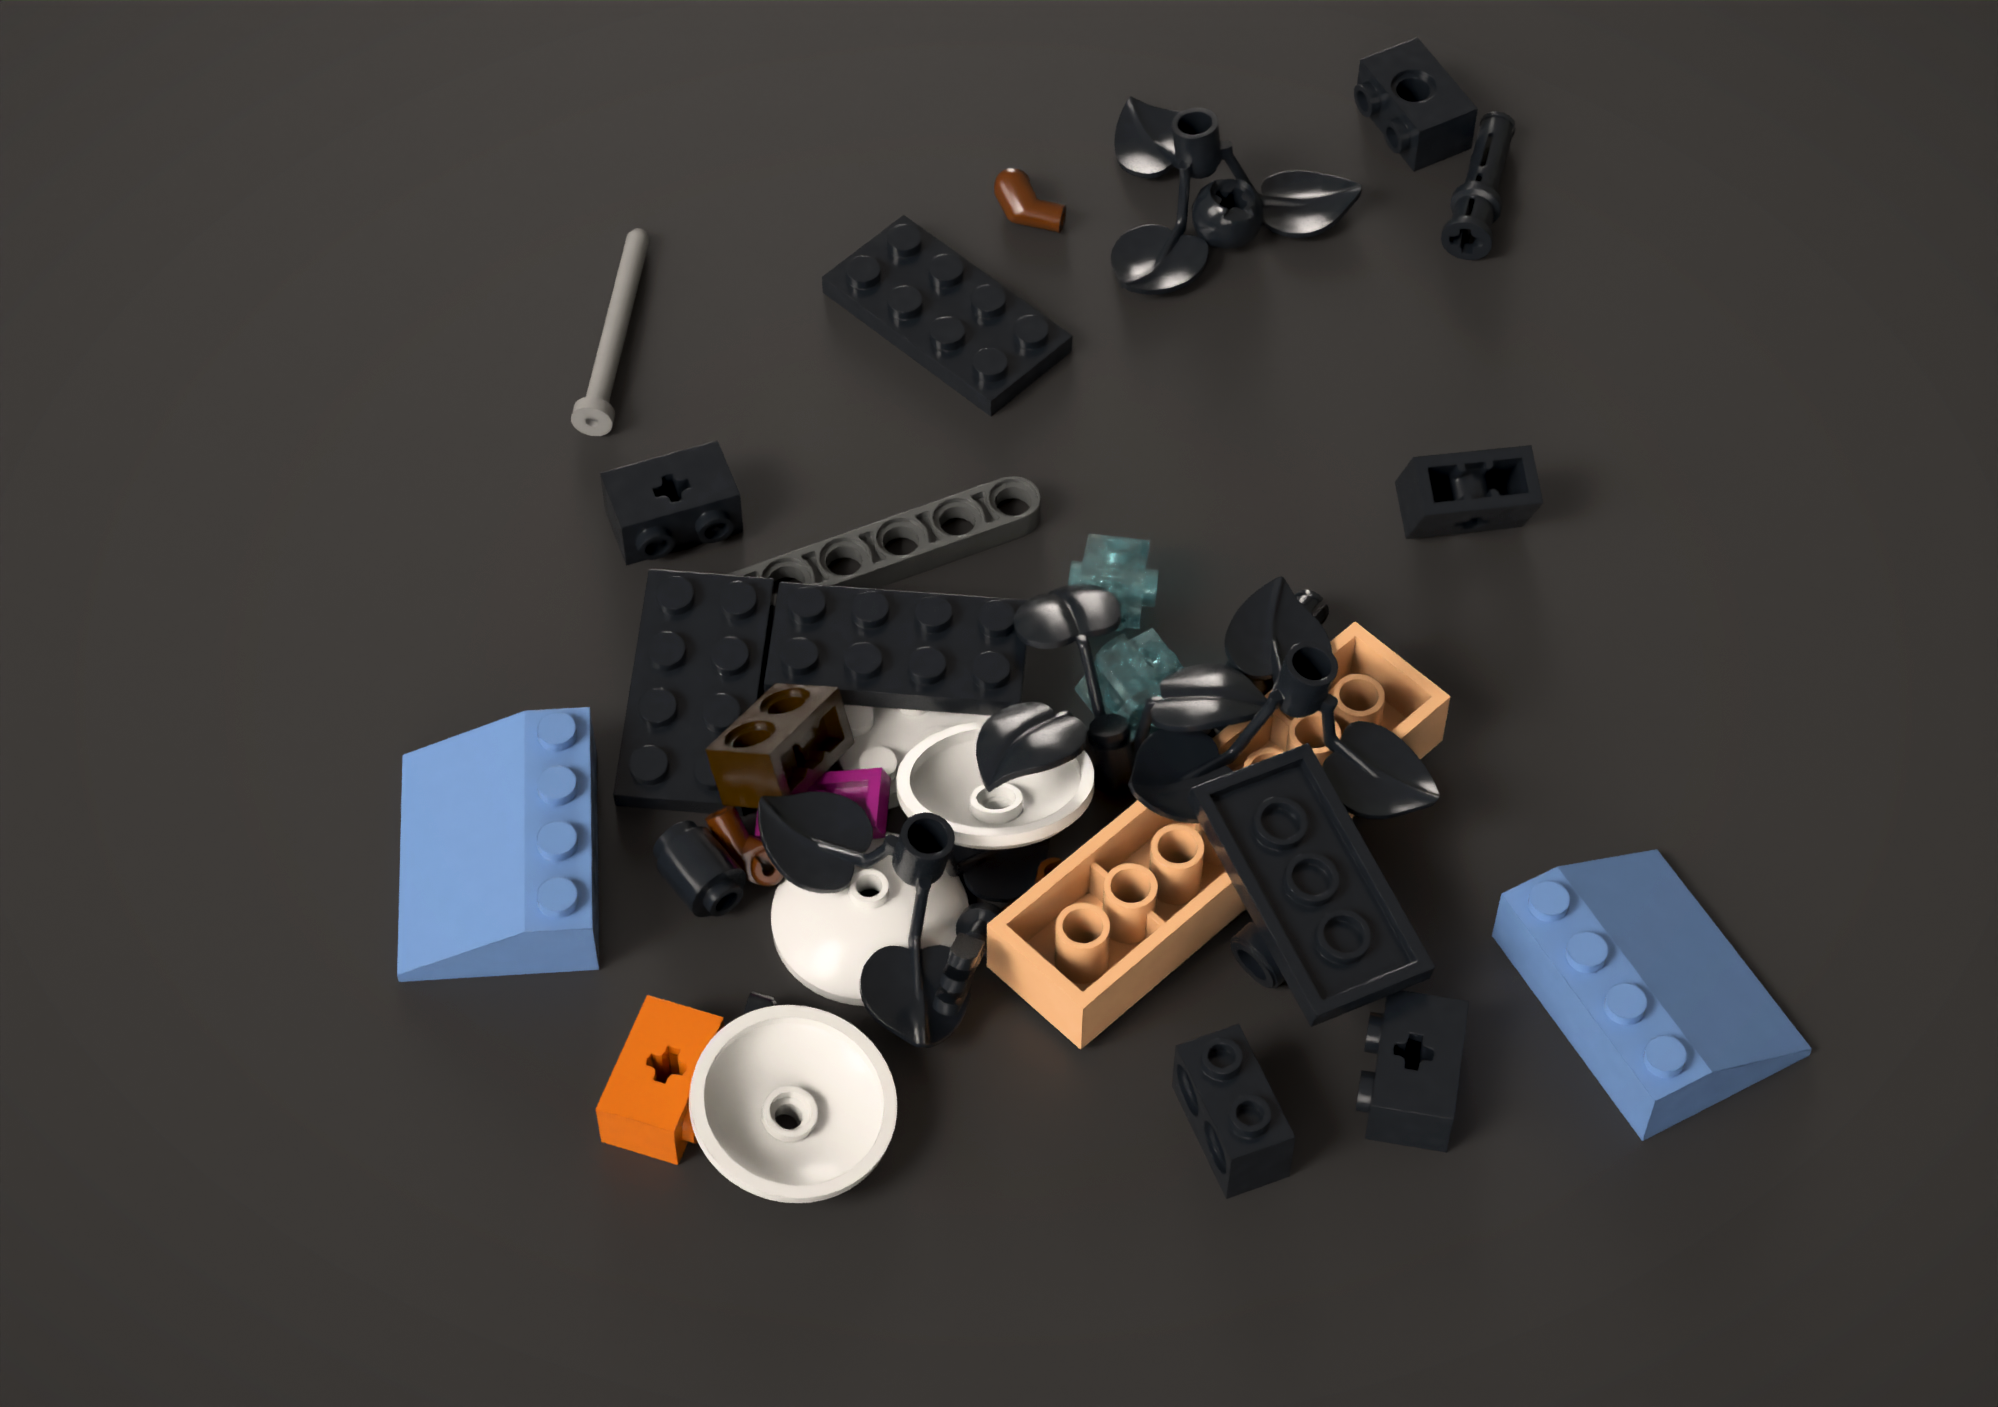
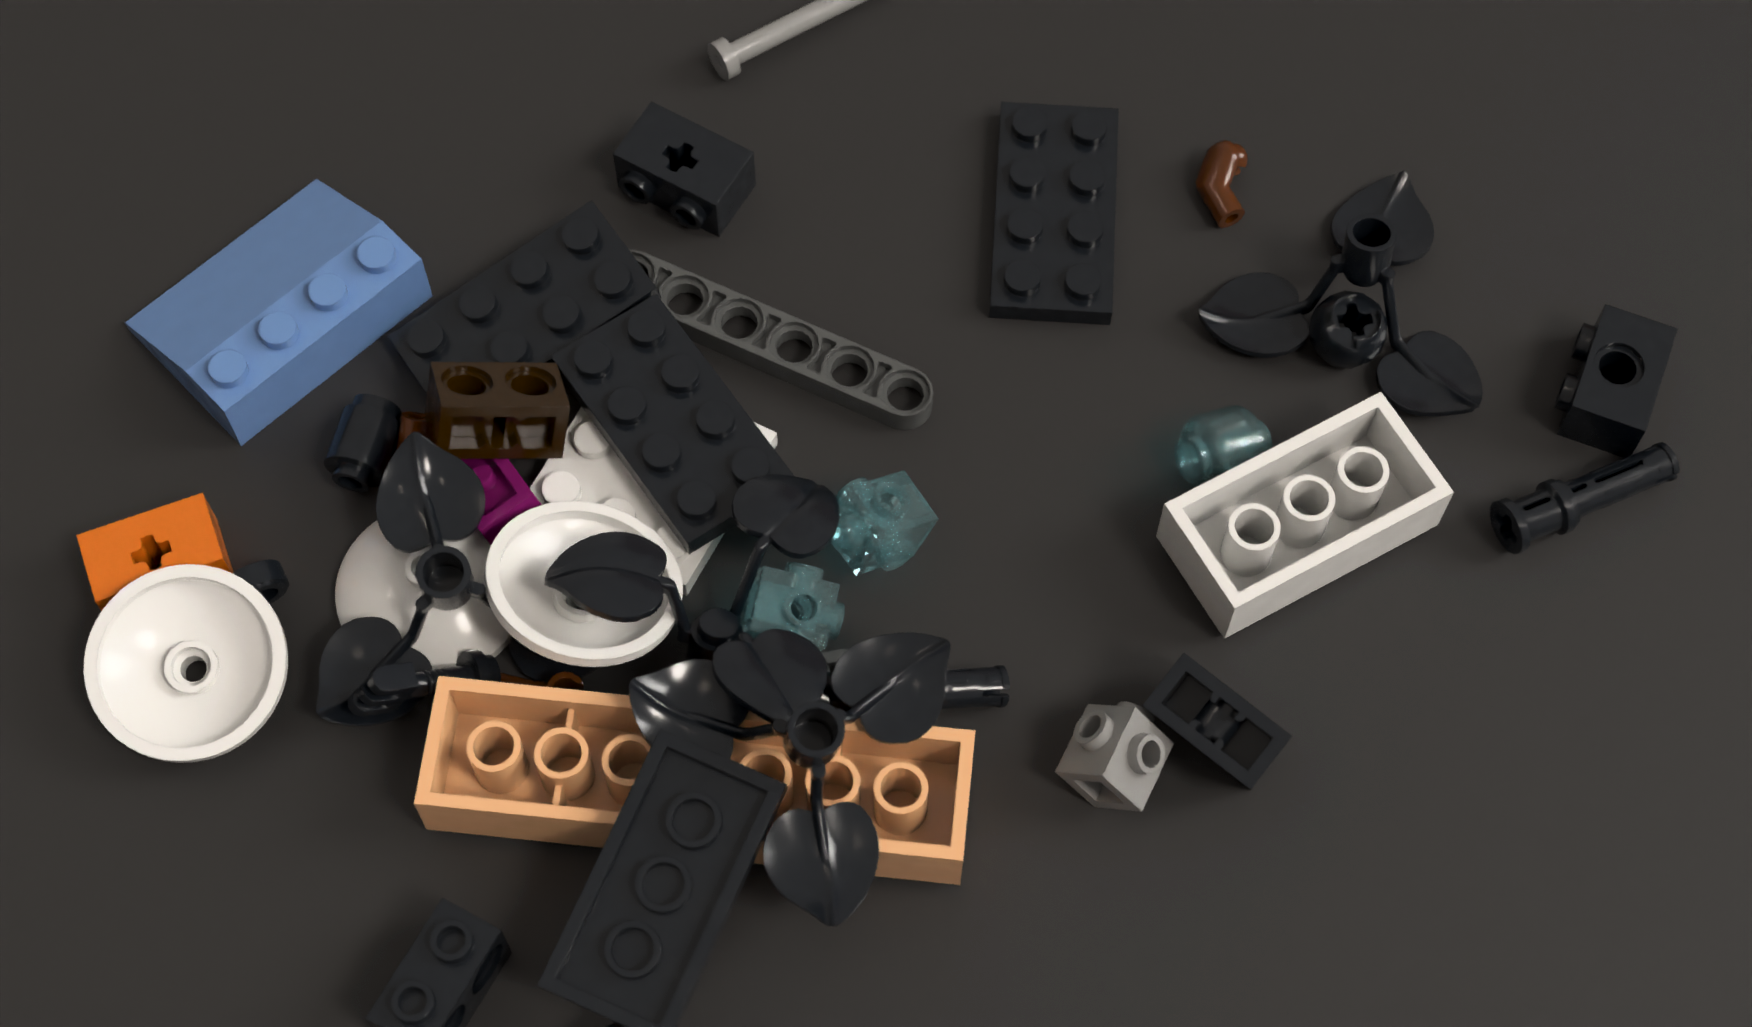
camera: 50 degrees right, 10 degrees up
none -> light grey brick [1055,701,1174,812]
none -> white brick [1156,392,1454,639]
none -> clear light blue head [1174,405,1272,487]

